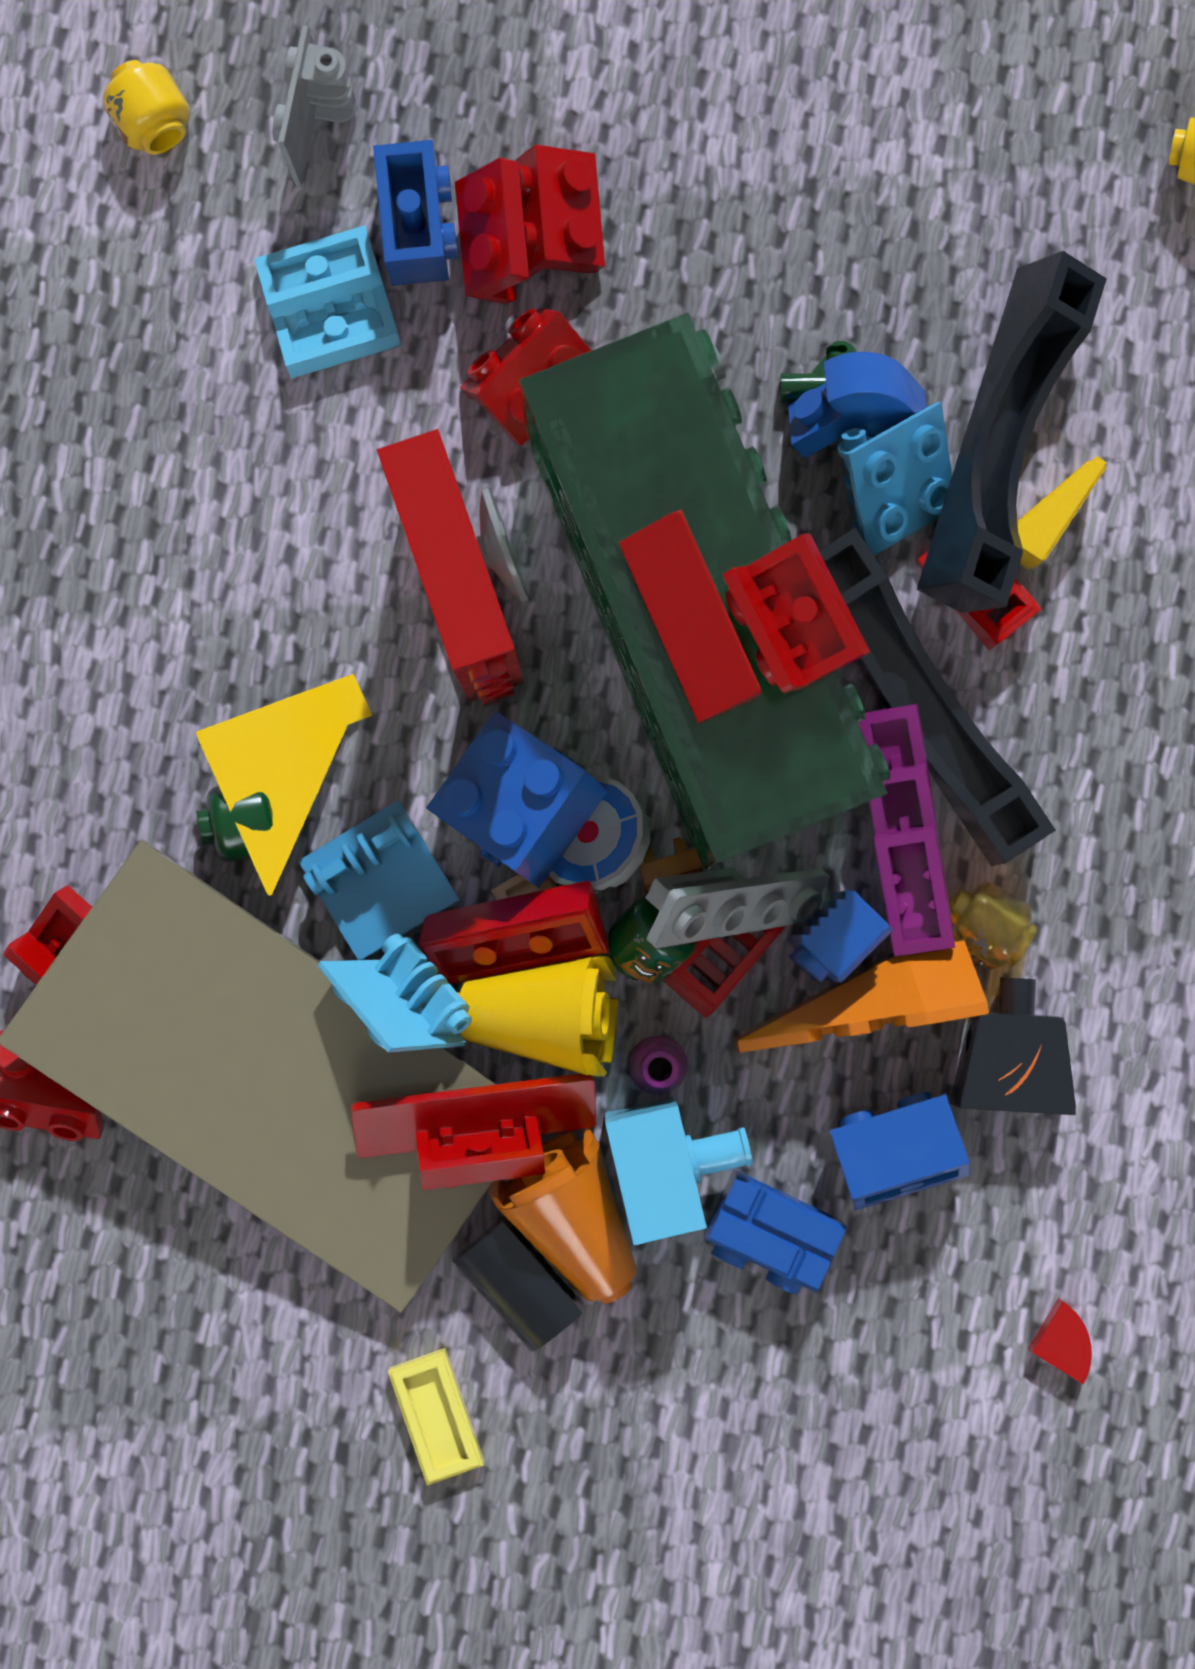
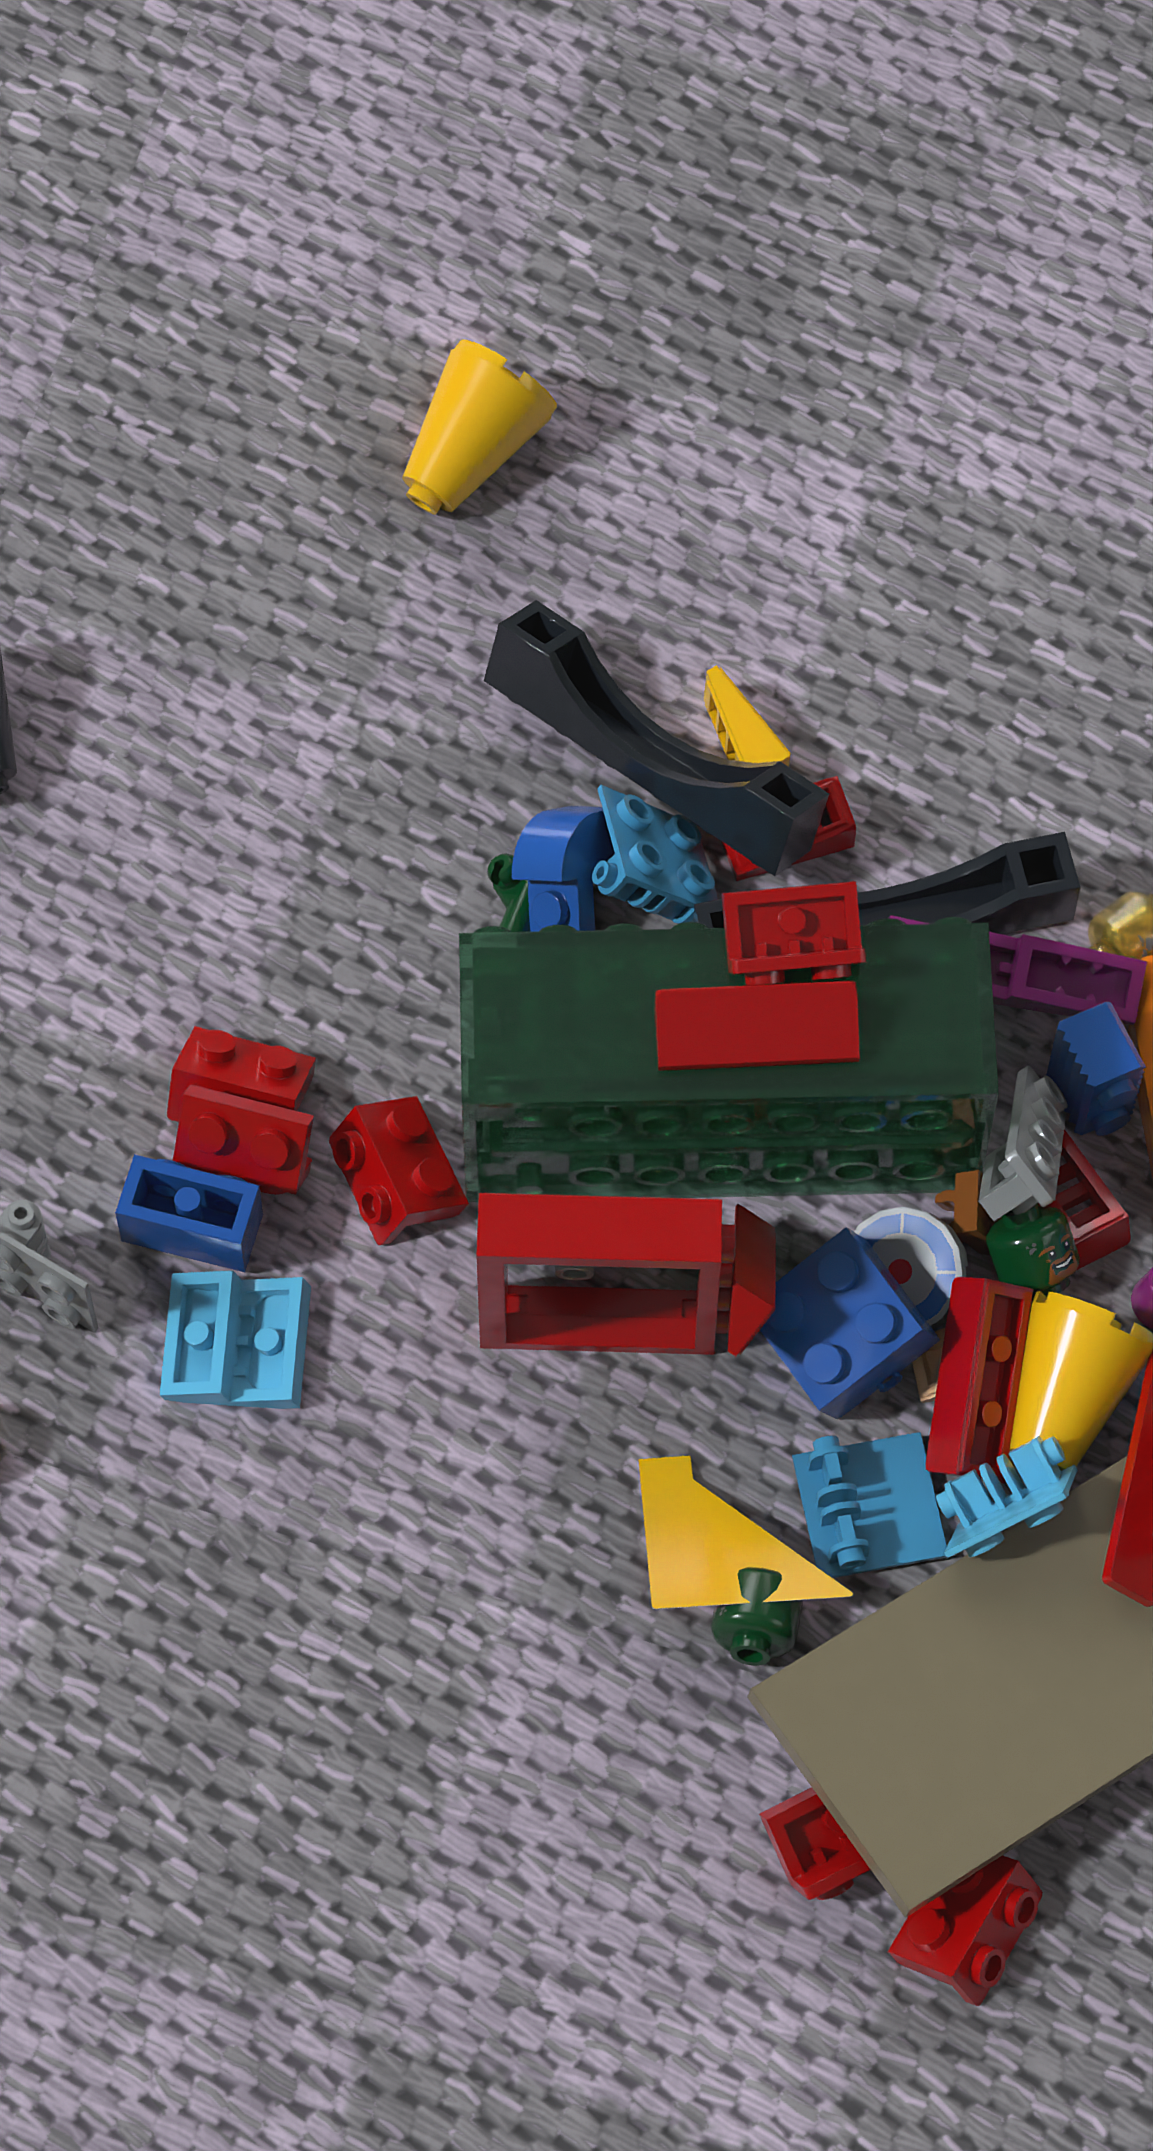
camera: 70 degrees left, 20 degrees down
none -> red slope [728,1204,776,1357]

